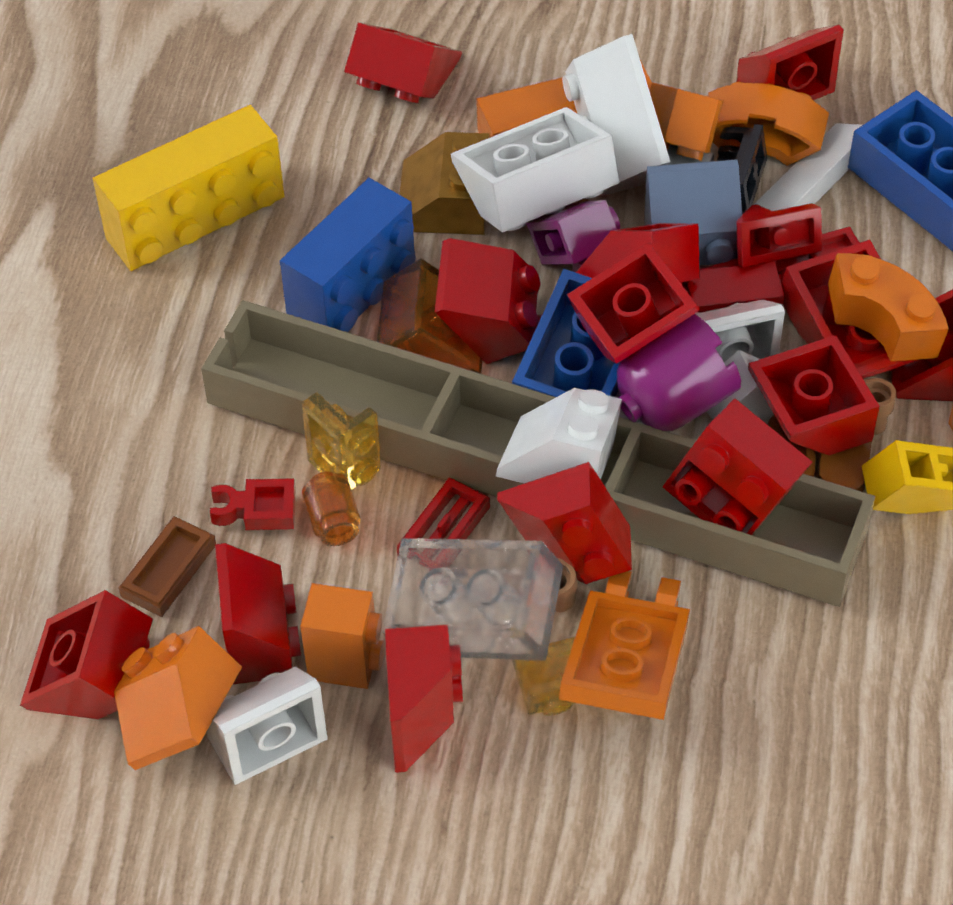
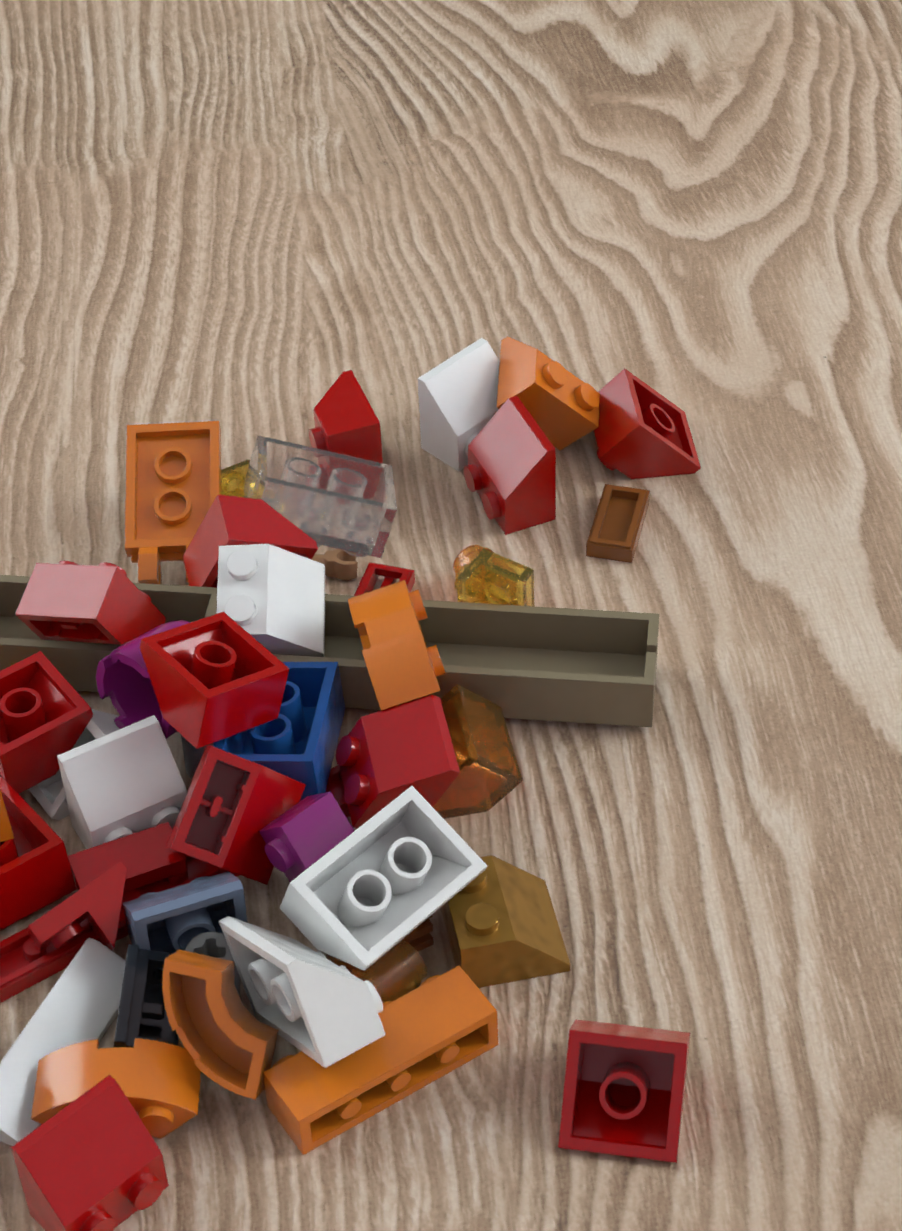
camera: 165 degrees right, 10 degrees down
yellow brick [92,104,285,272] -> none
red plate [210,478,296,530] -> none
blue brick [280,178,416,332] -> none
orange brick [300,583,385,689] -> none
none -> orange brick [348,580,446,711]

